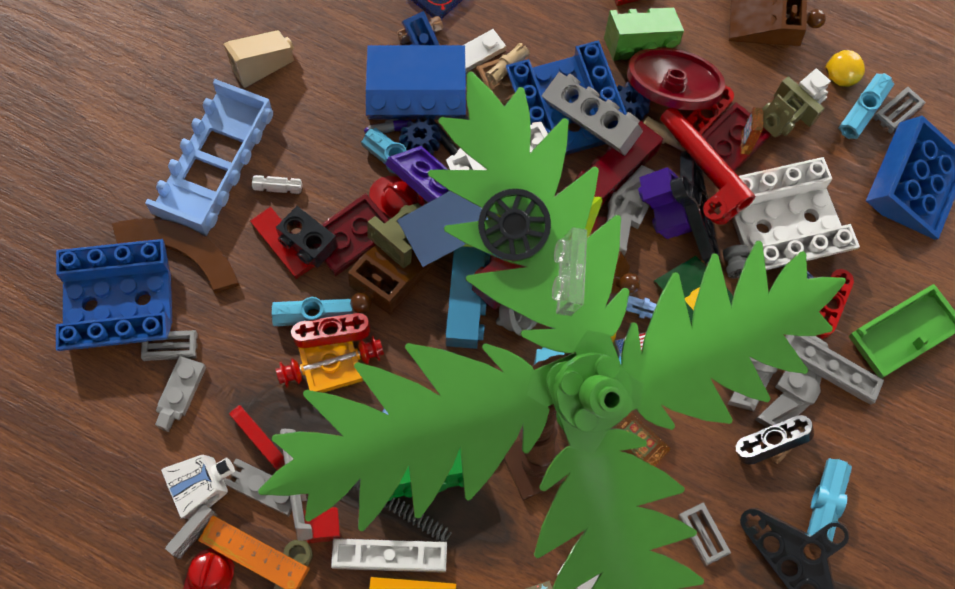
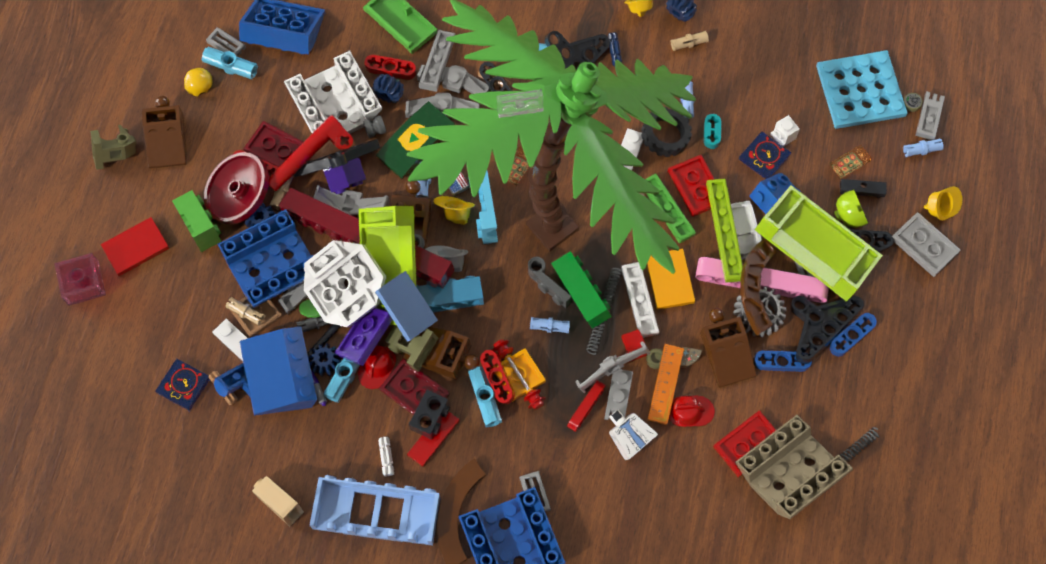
camera: 100 degrees left, 0 degrees up
light grey hinge [155,356,206,432] -> none
light grey tile [165,504,218,560] -> none
black wheel [478,189,551,262] -> none
light grey brick [542,72,643,156] -> none
clear orange tile [741,107,763,155] -> none
olive tile [757,76,824,137] -> none
white brick [793,68,831,106] -> none

